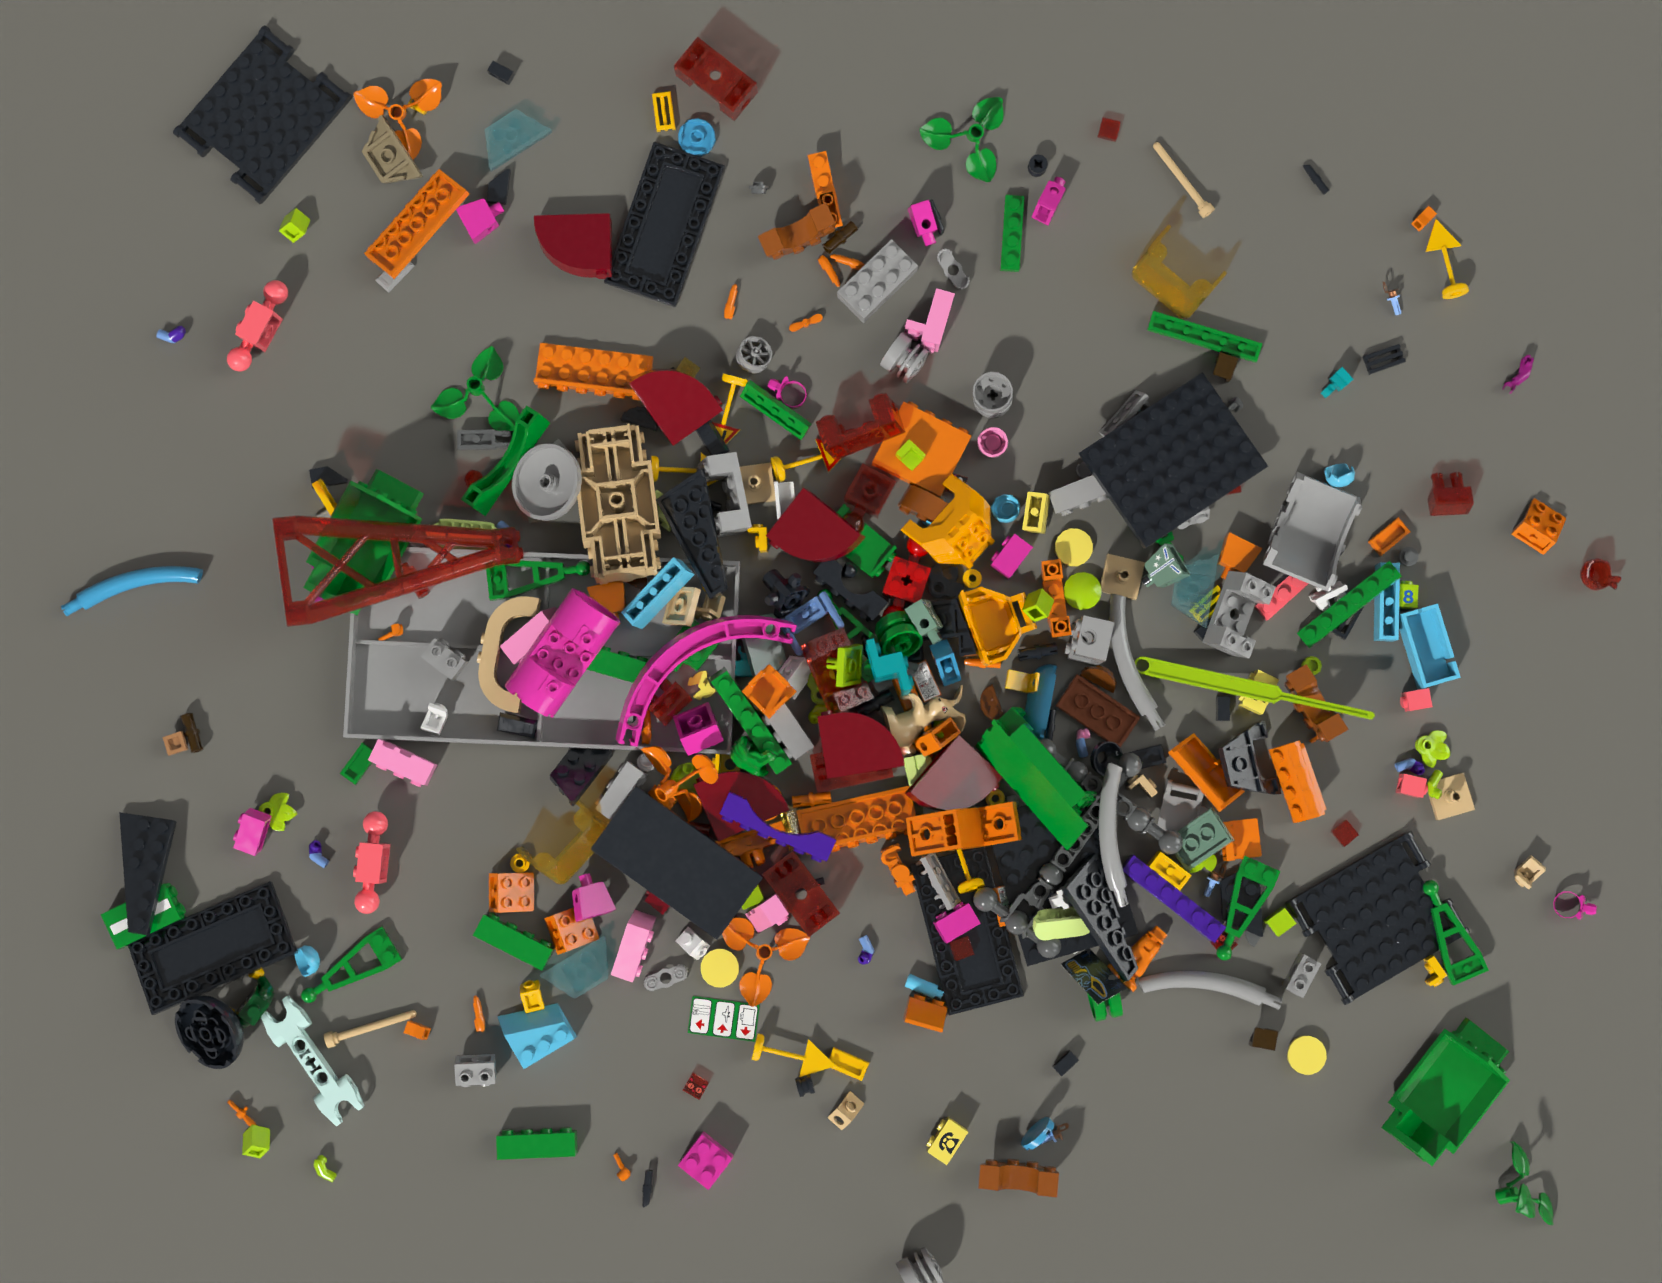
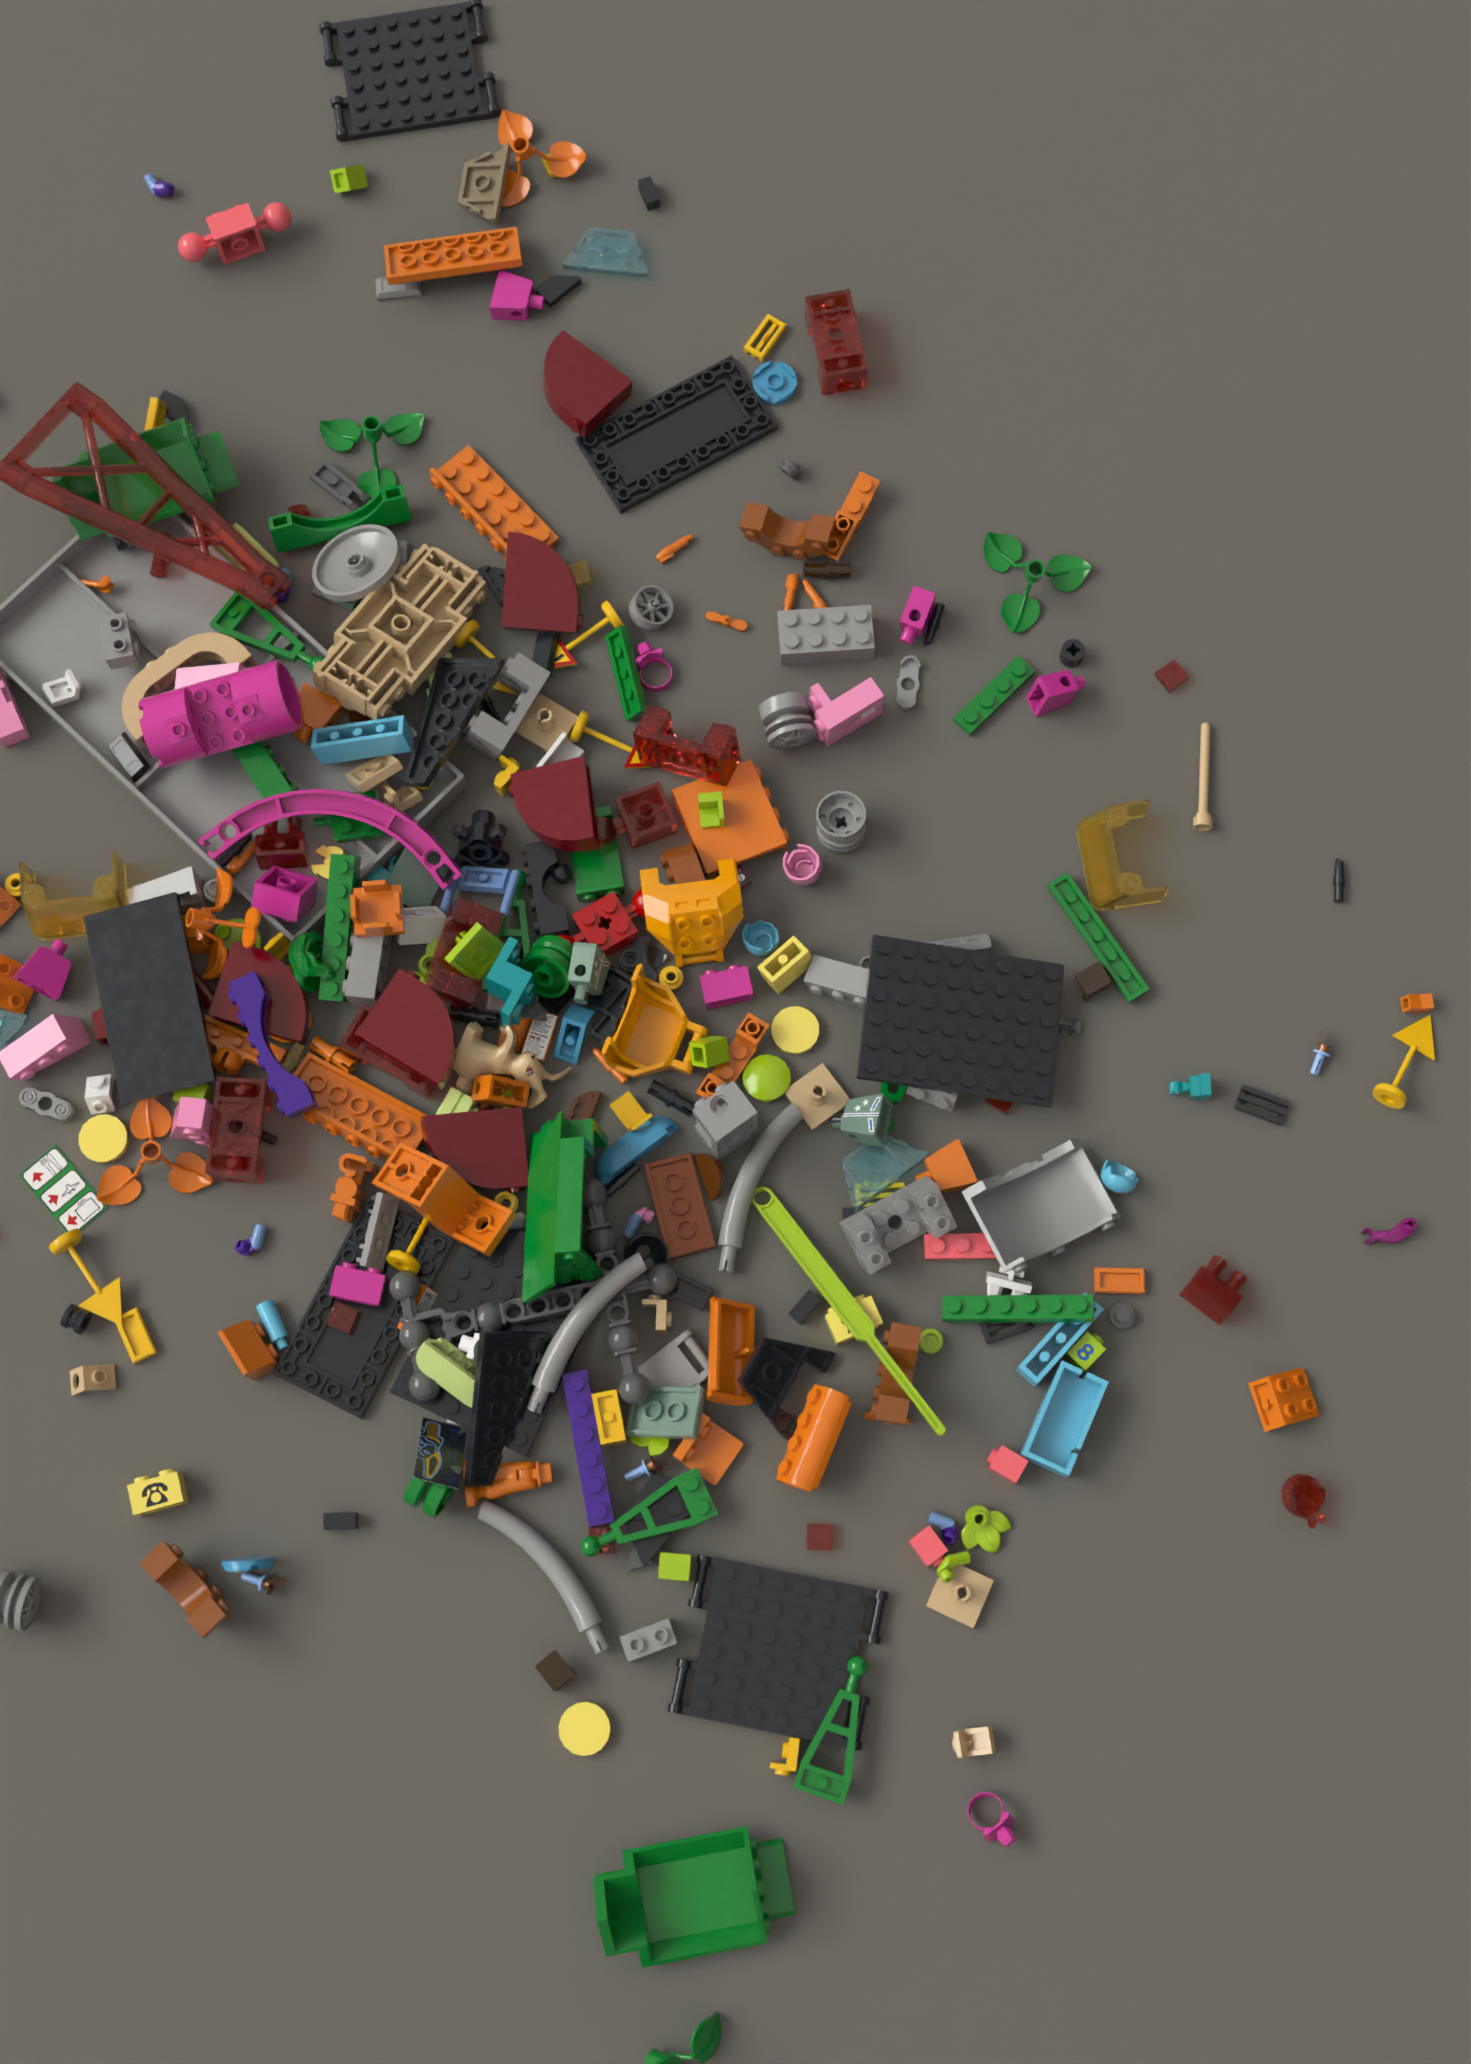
camera: 45 degrees right, 10 degrees down
black wing [550,749,613,806] -> none

